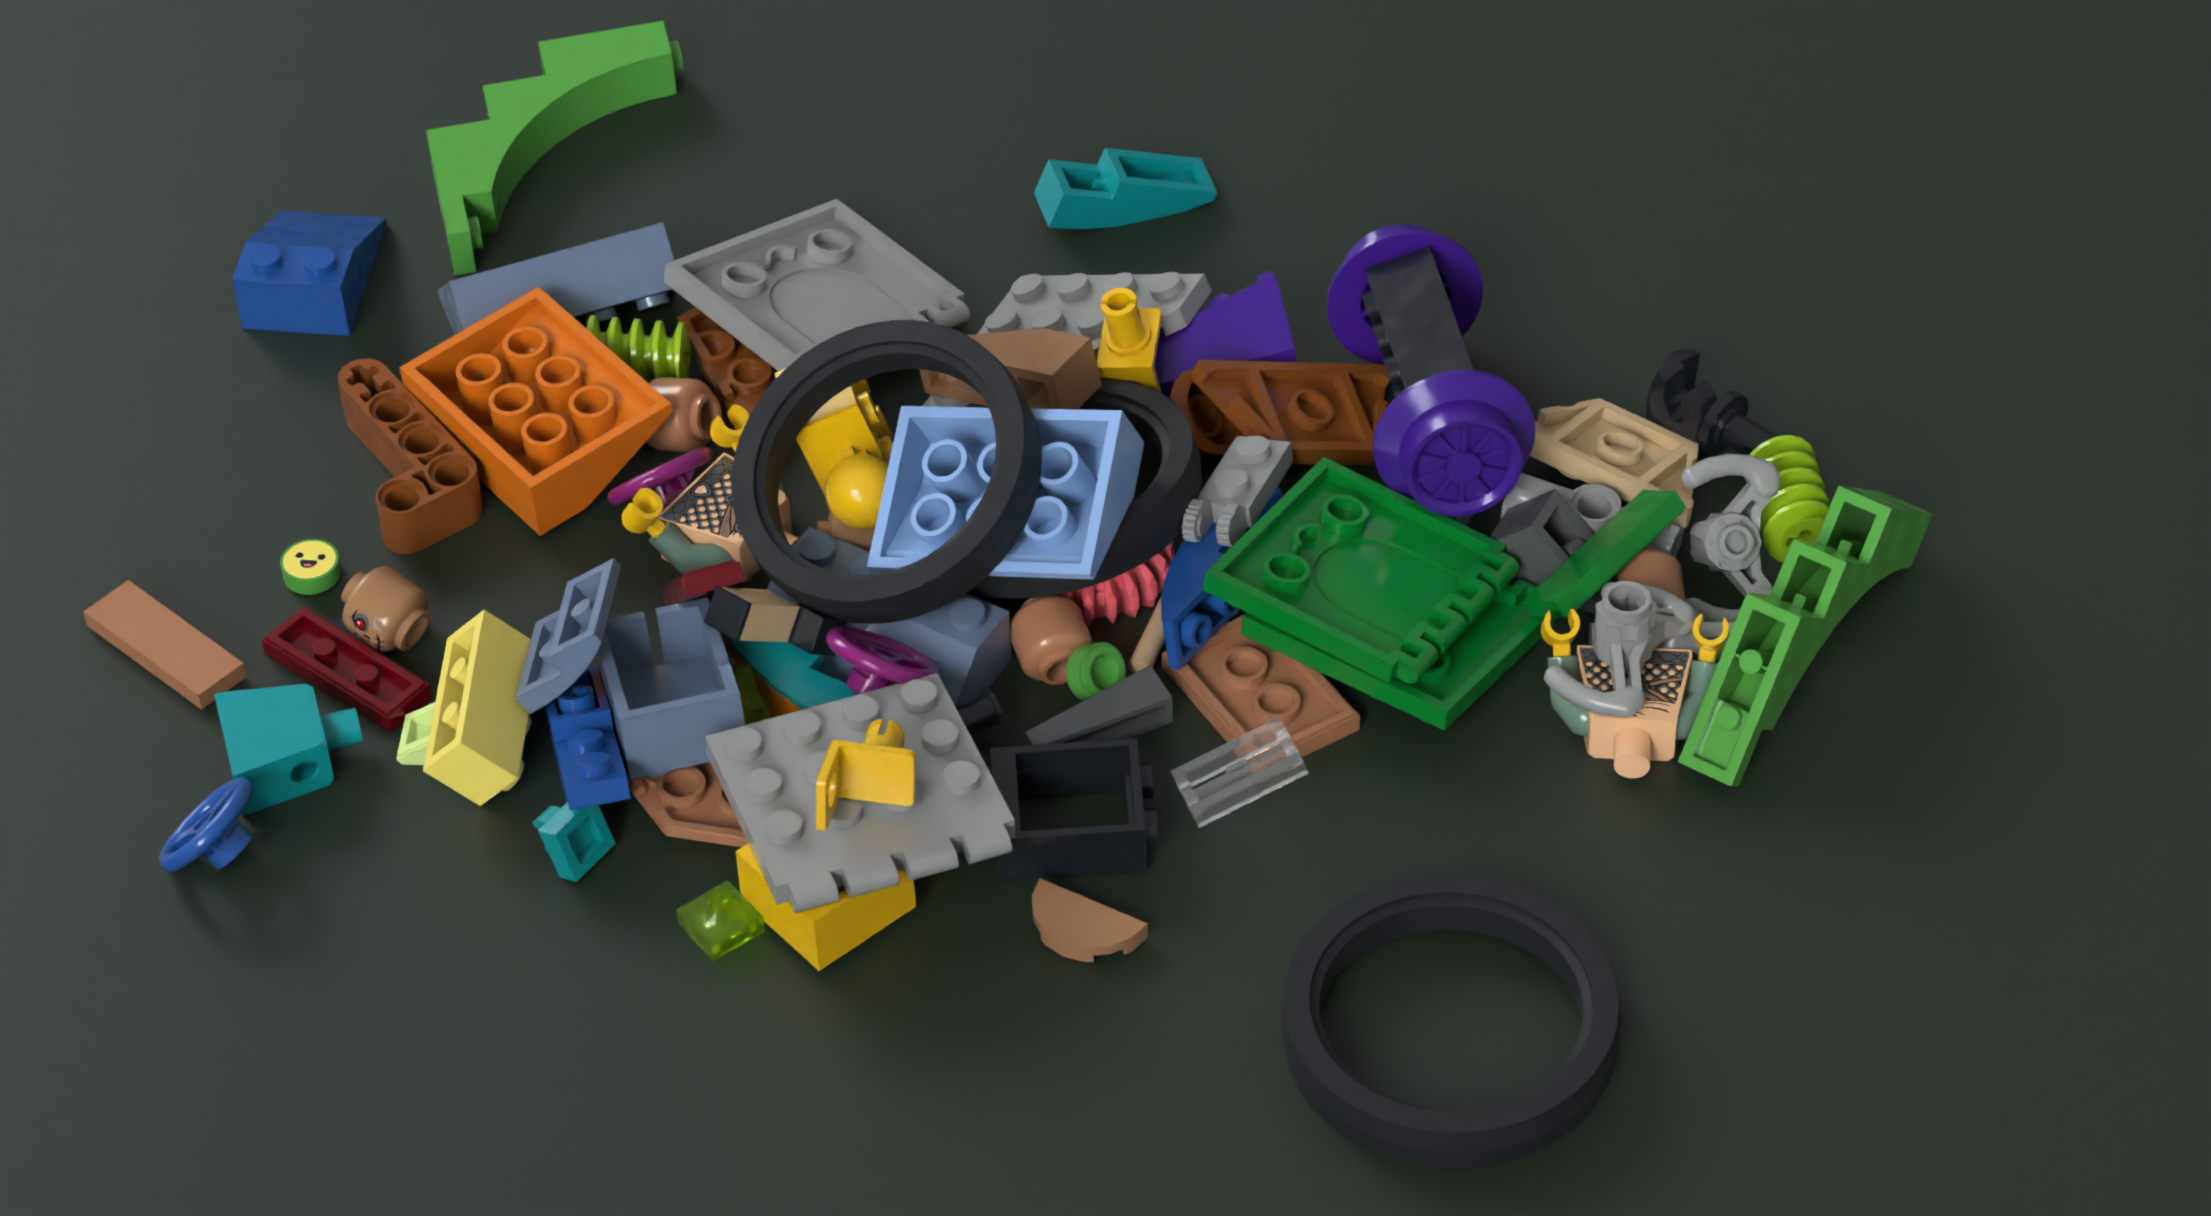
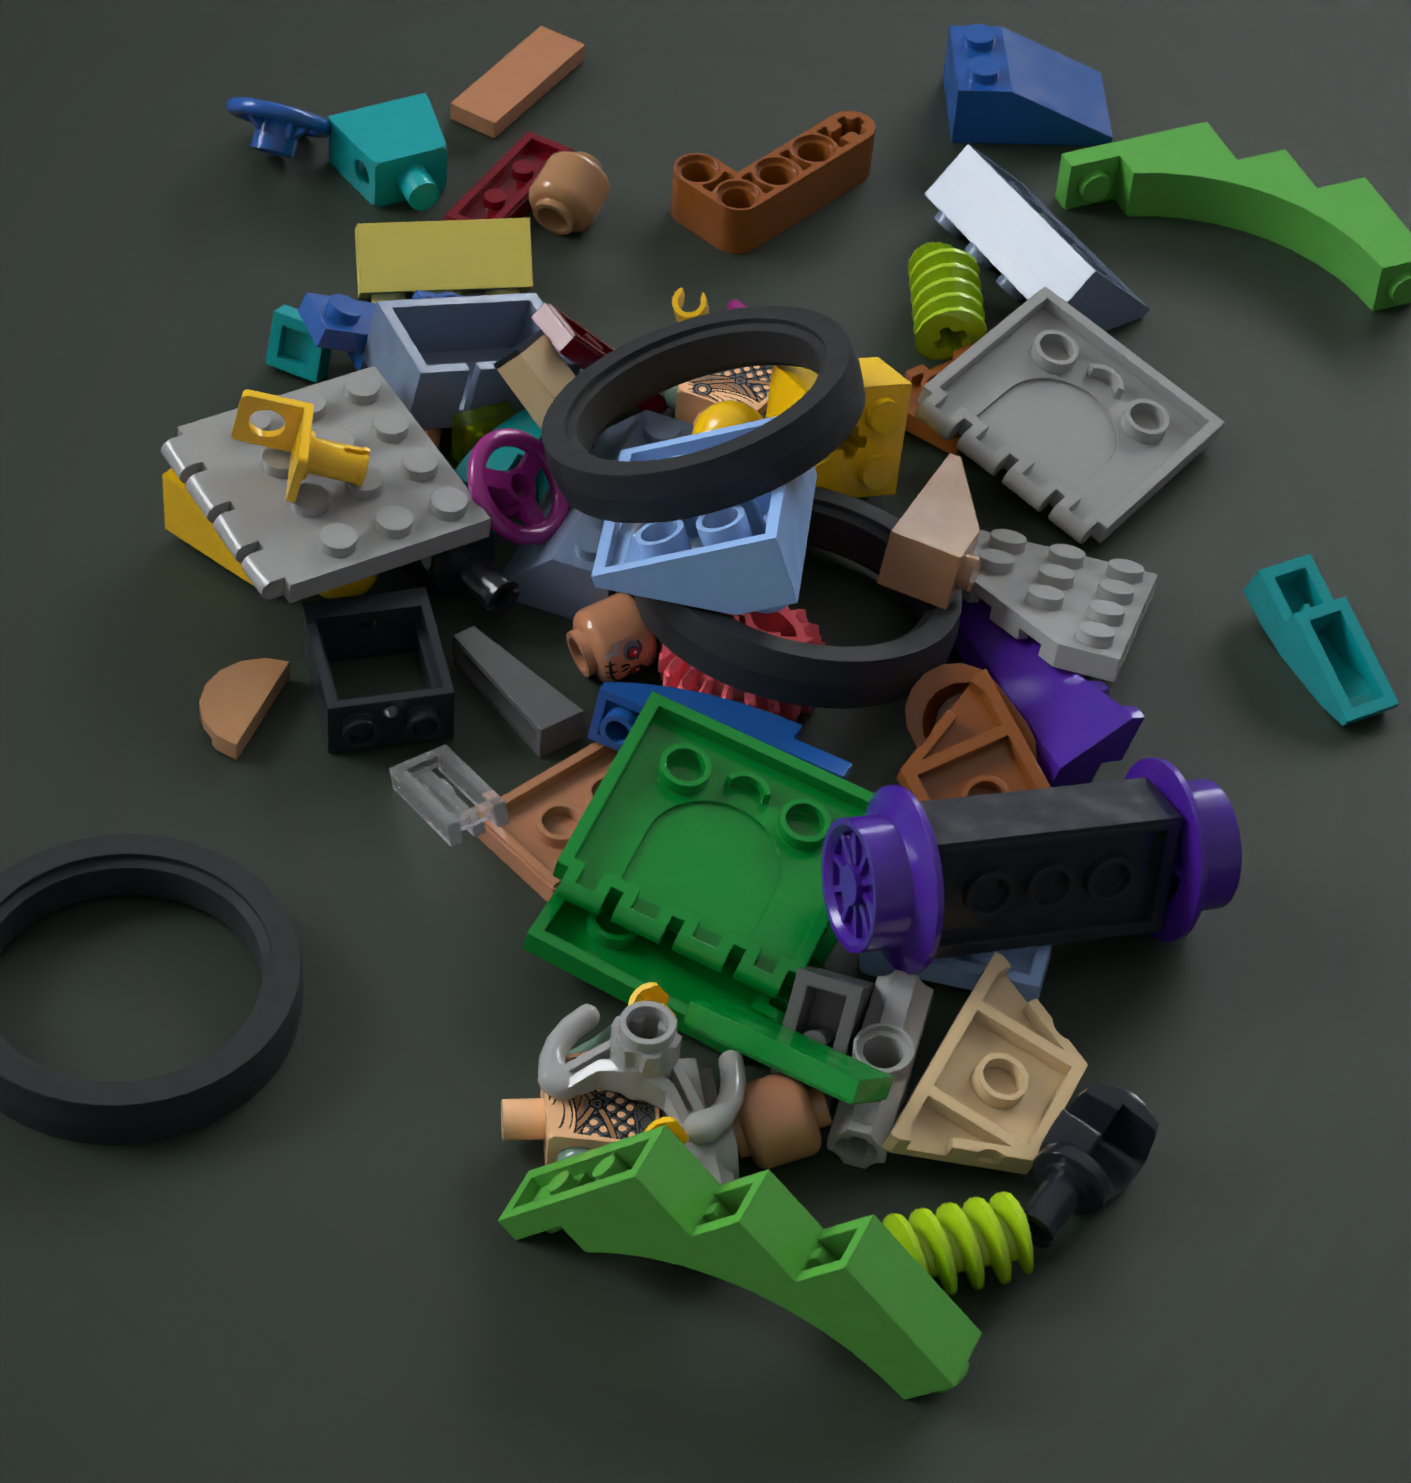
camera: 75 degrees right, 0 degrees up
tile [280,539,341,595] -> none
orange slope [399,286,673,536] -> none
sand blue slope [515,558,621,714] -> none
nougat head [645,377,722,452] -> none
bright green tile [1066,642,1126,701] -> none
yellow bracket [1097,287,1162,394] -> none
light grey hinge [1181,436,1293,547] -> none
light grey piece [1681,454,1781,622] -> none

